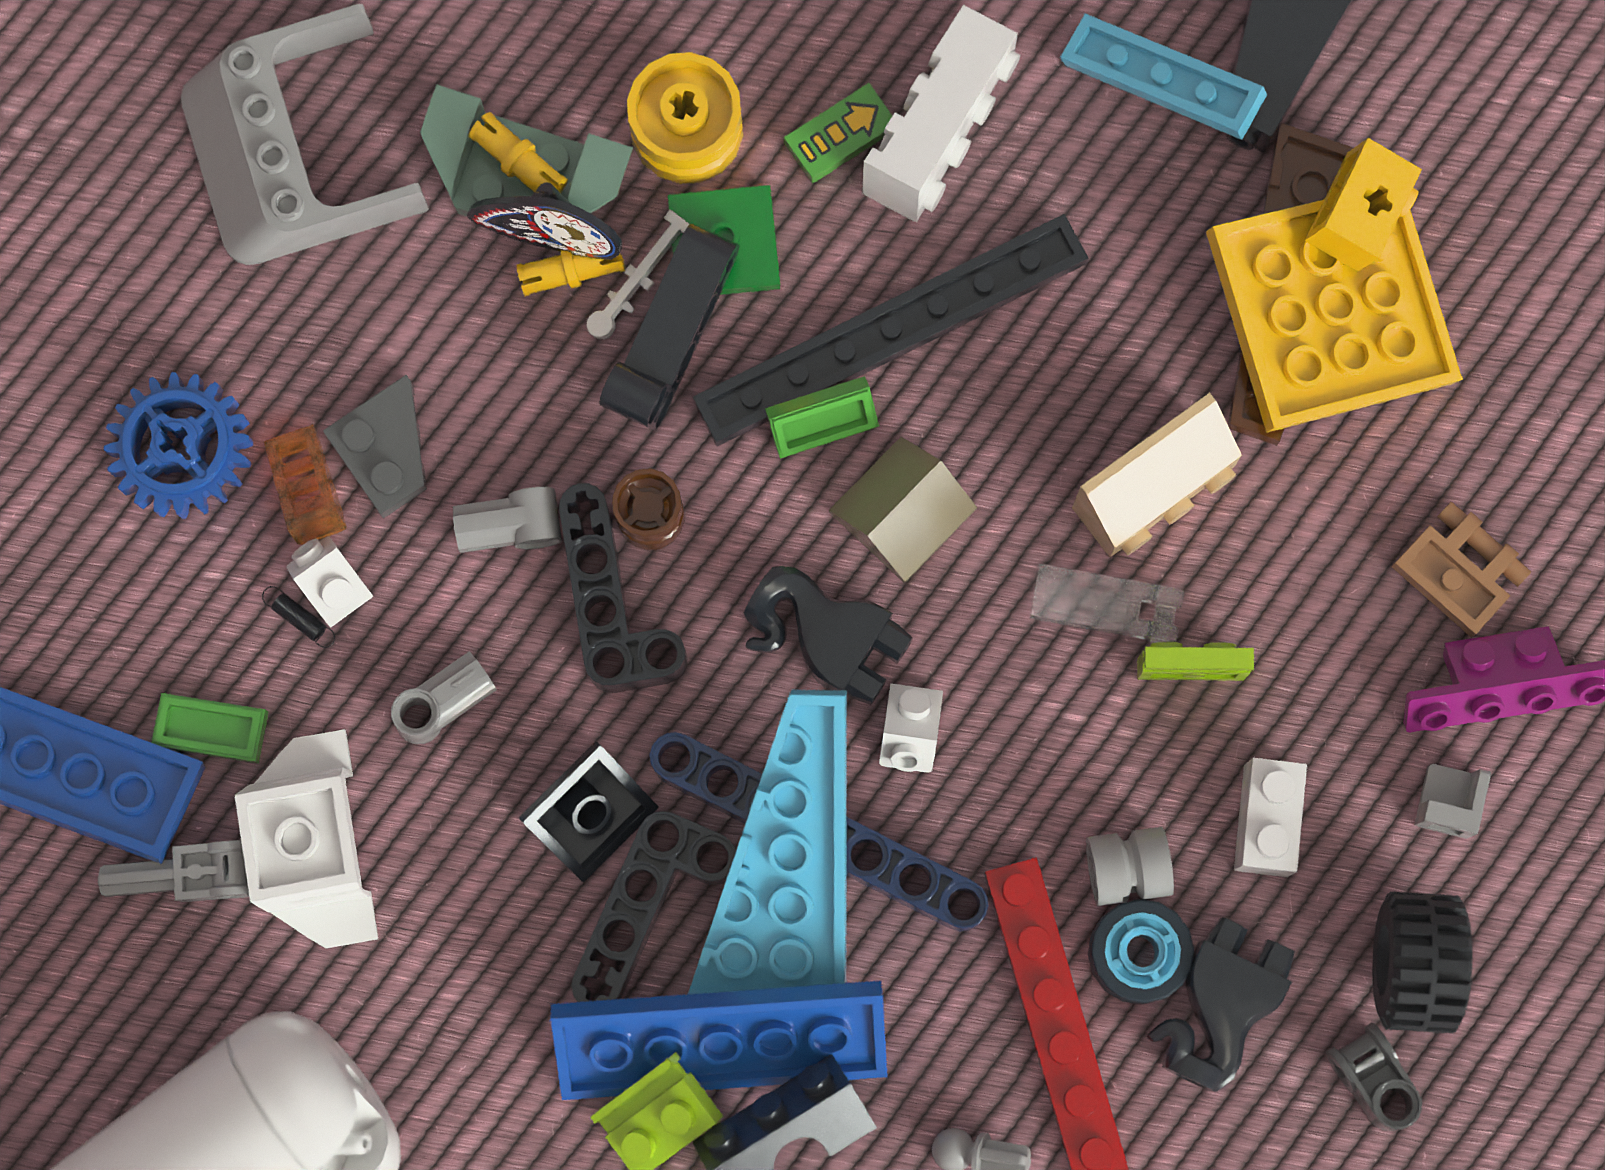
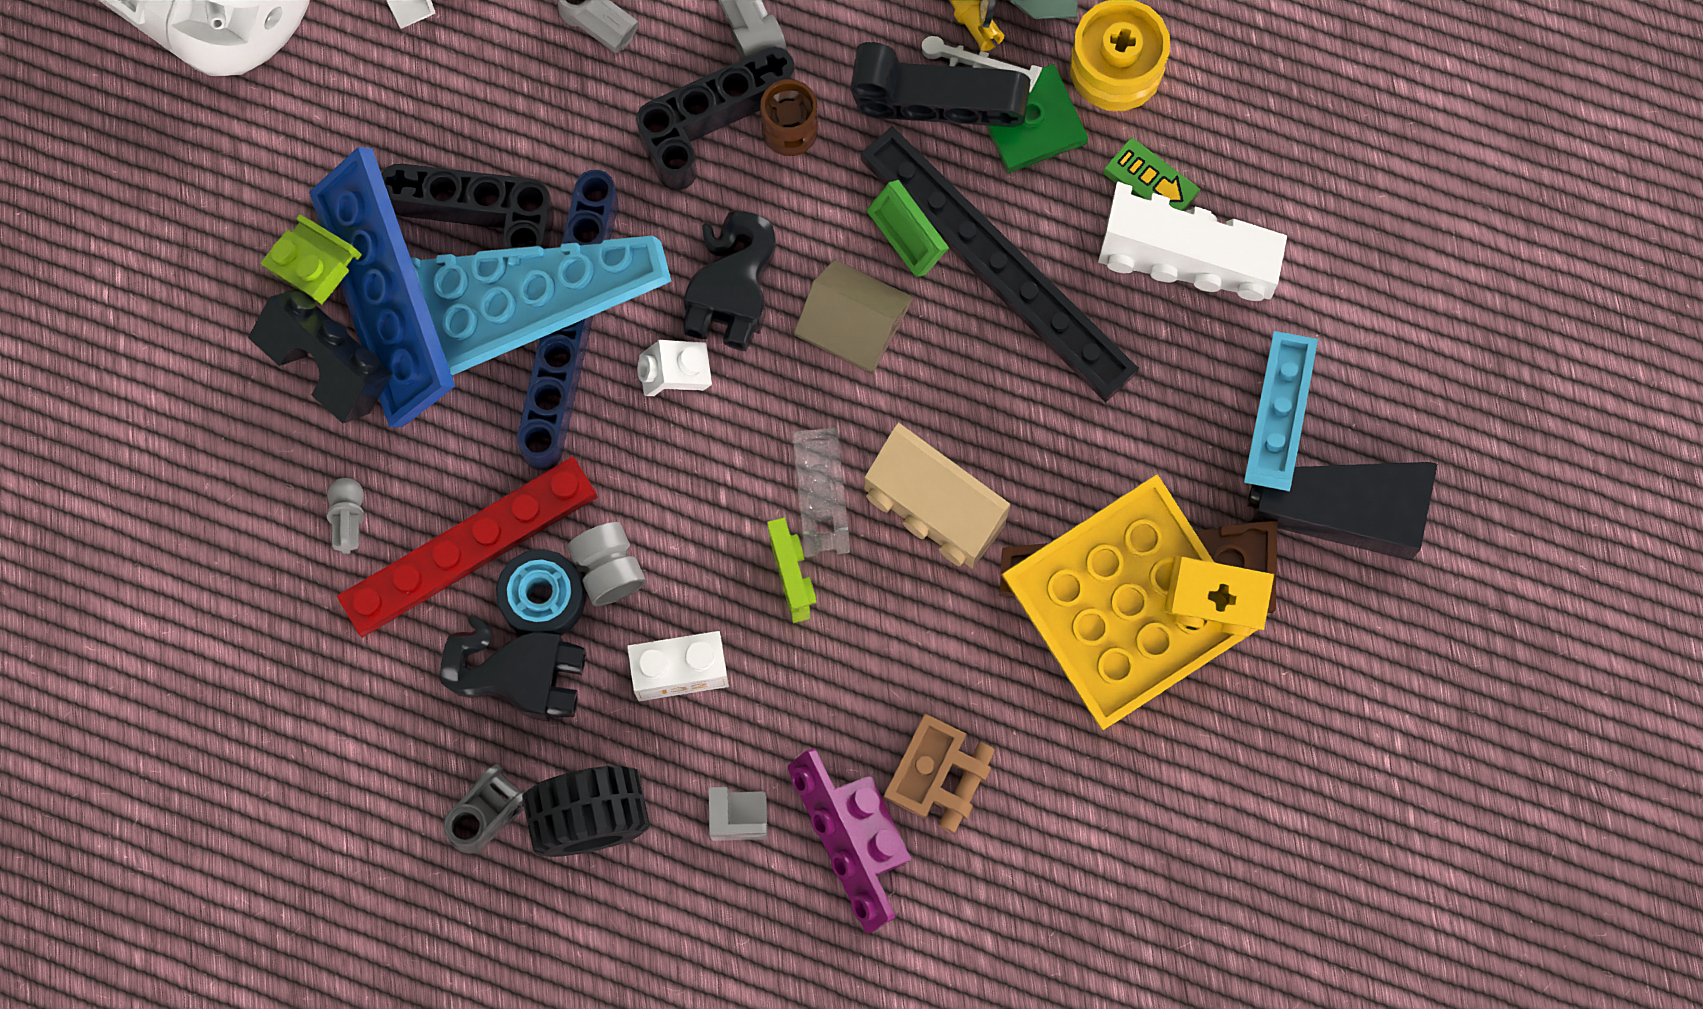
camera: 70 degrees right, 5 degrees down
black slope [518,741,659,883] -> none

